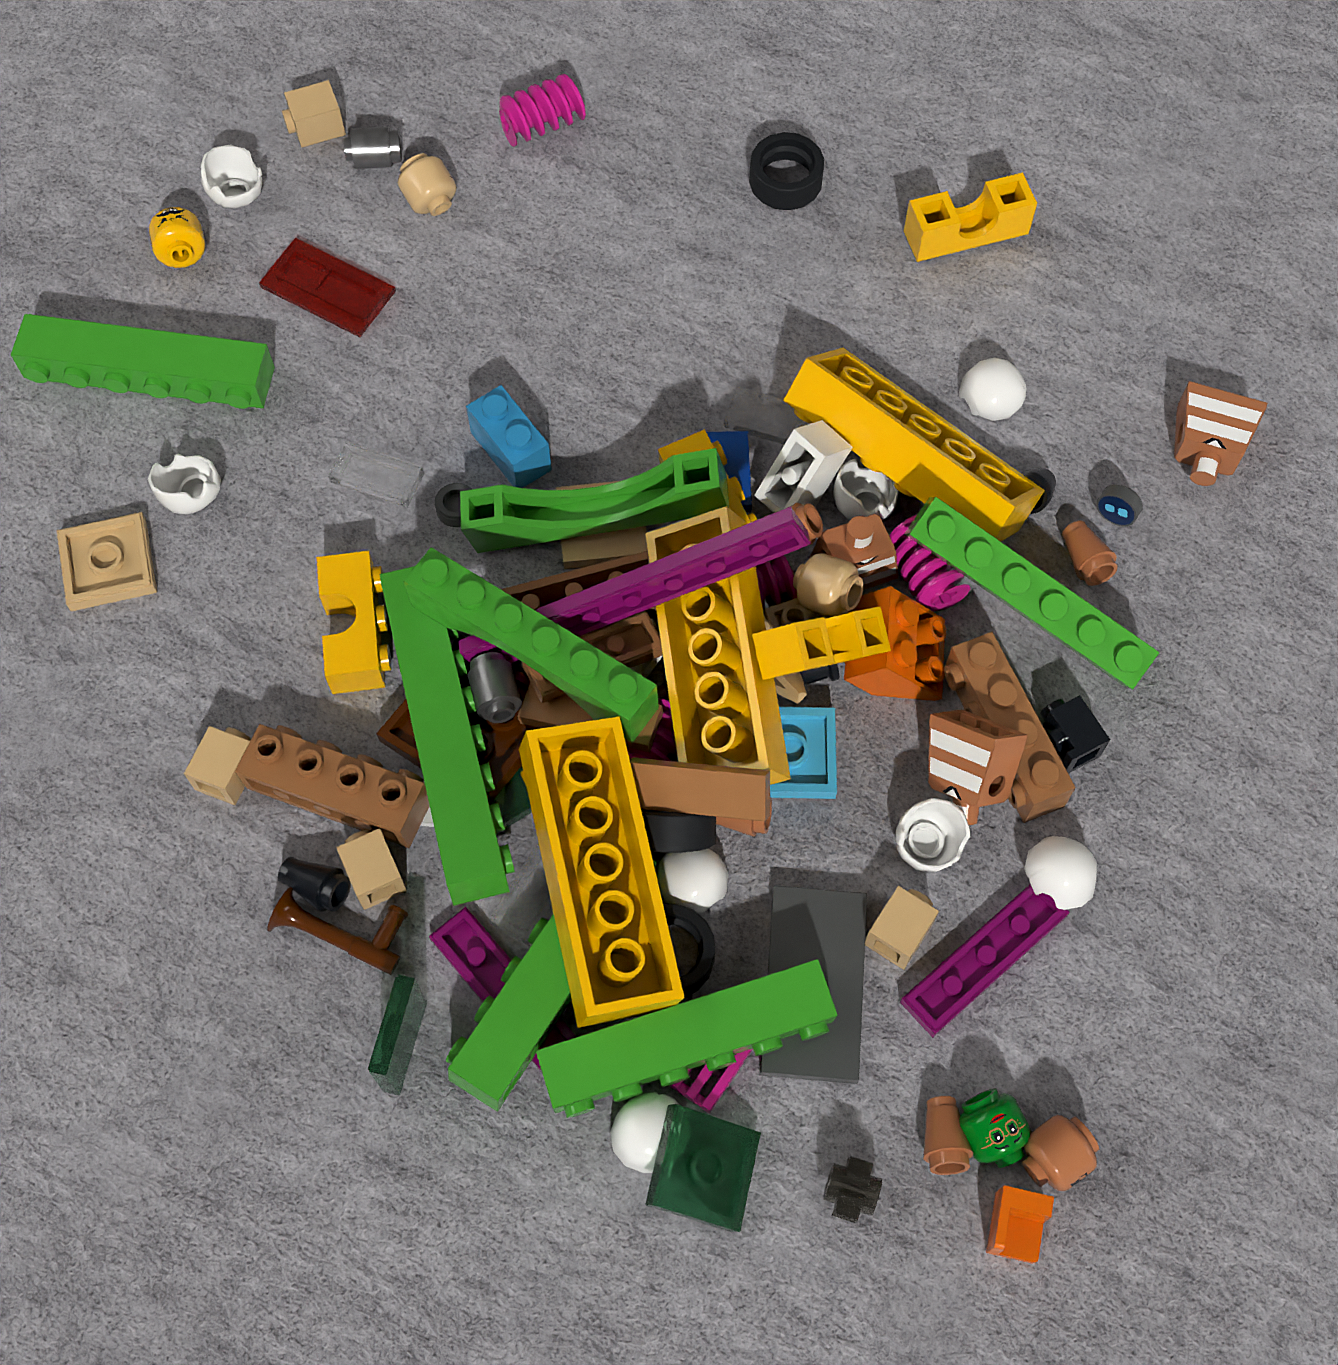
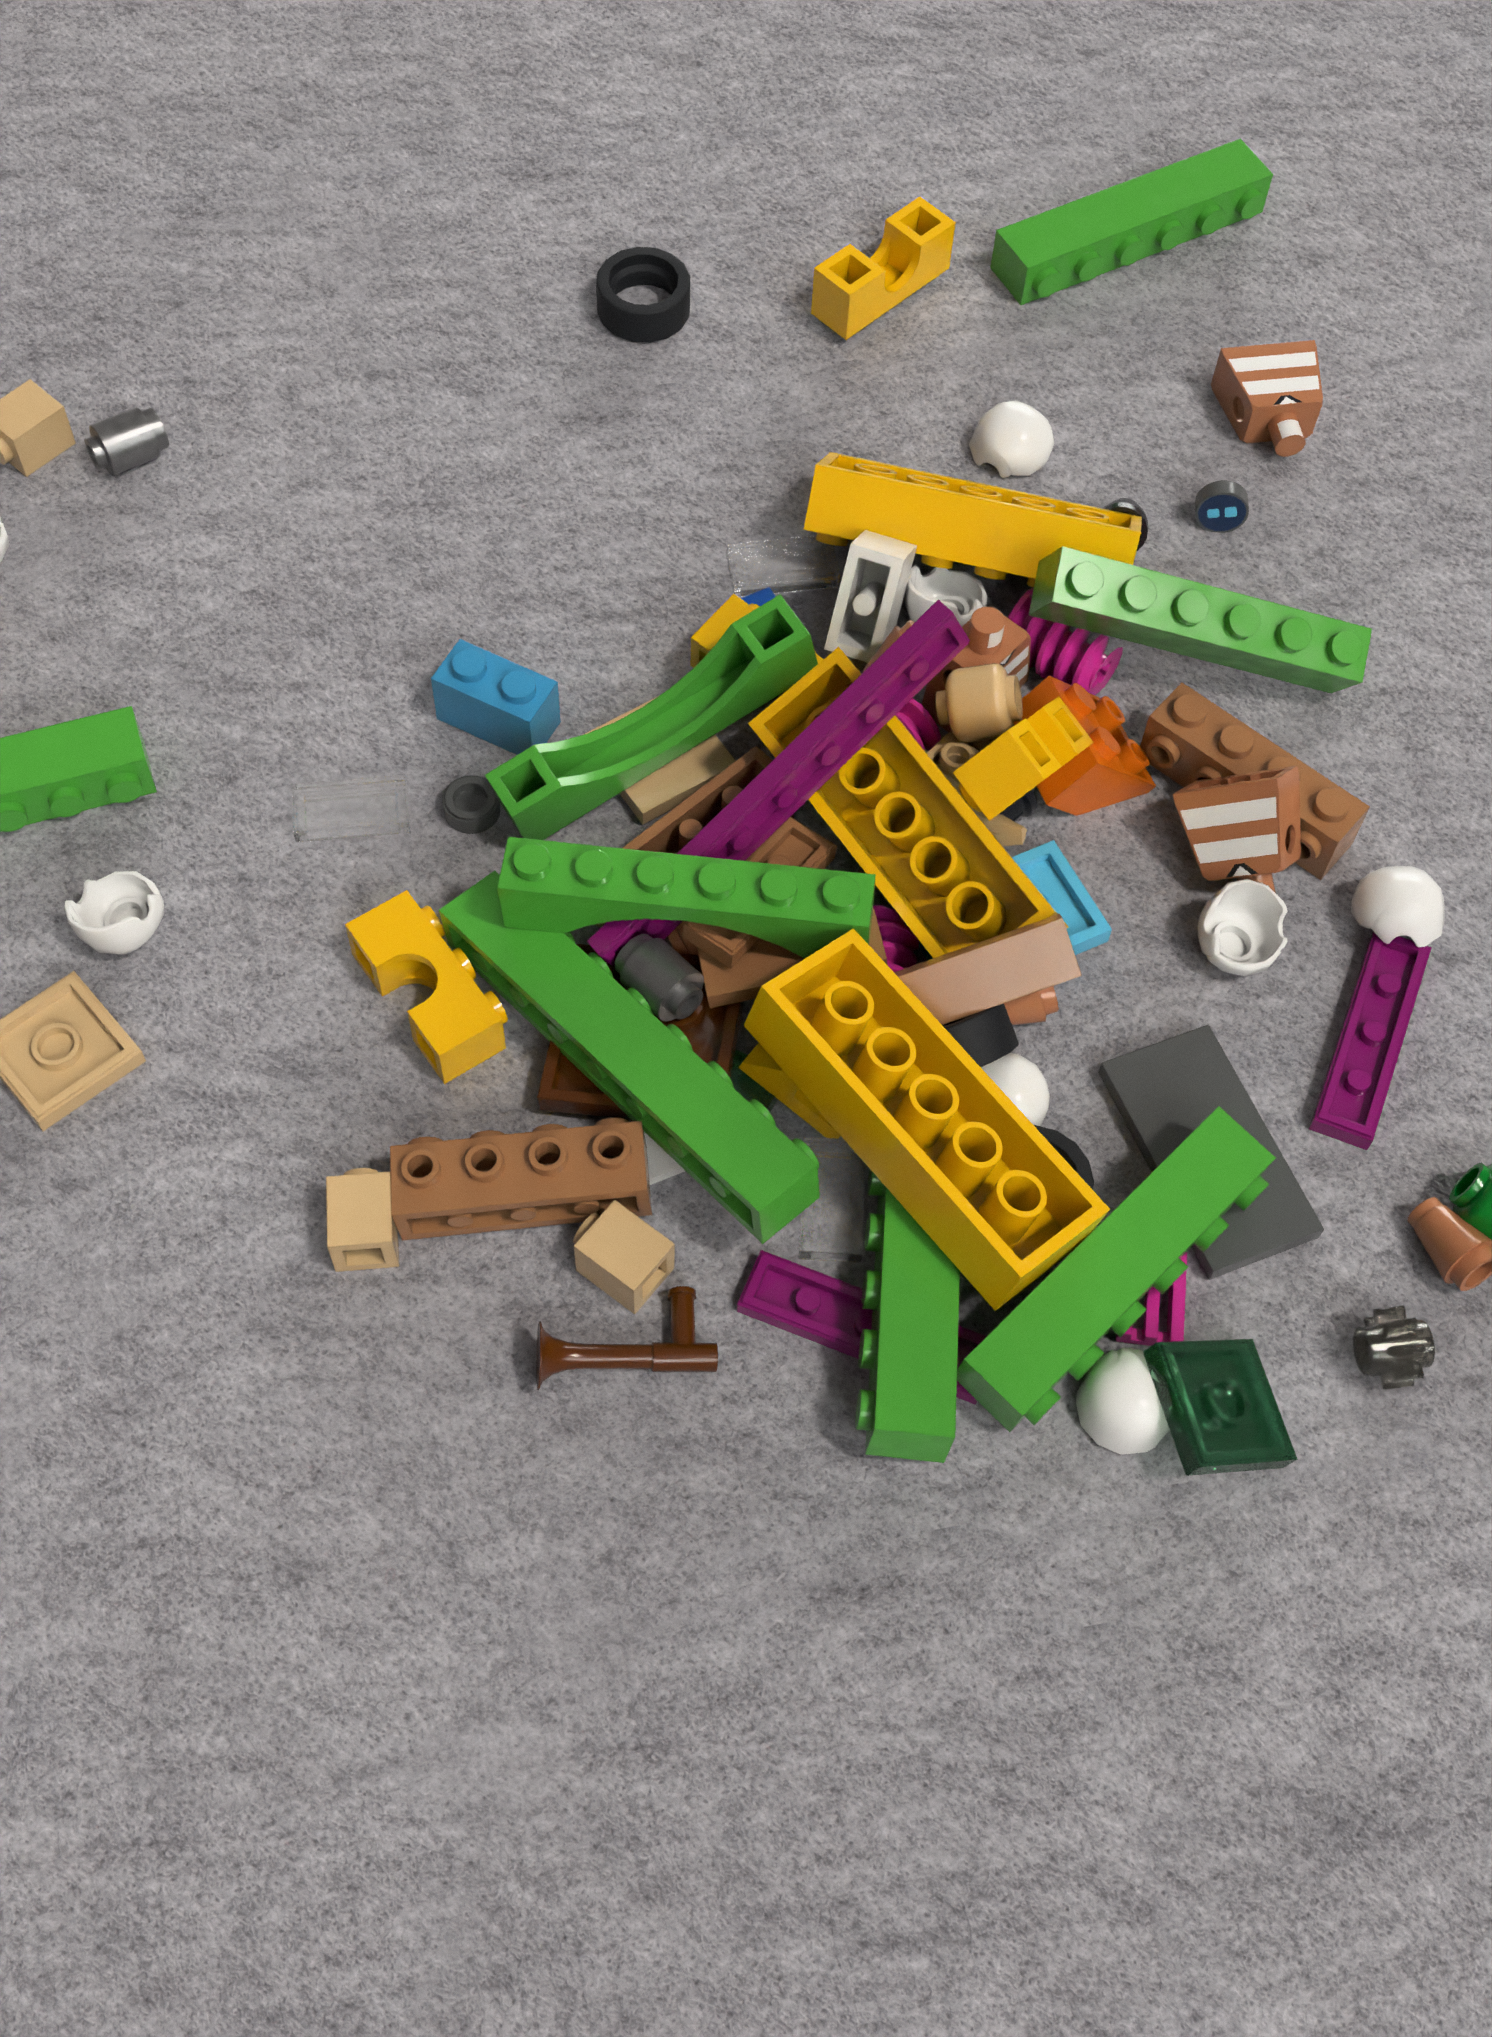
camera: 30 degrees left, 5 degrees down
clear red piece [259,238,396,338] -> none
black cone [278,857,351,912] -> none
clear green tile [368,974,427,1096] -> none
tan head [397,153,457,216] -> none
dark pink piece [499,73,586,147] -> none
tan brick [865,886,939,970] -> none
black brick [1040,695,1111,773] -> none
nougat cone [1062,521,1118,586] -> none
none -> bright green brick [990,138,1273,305]

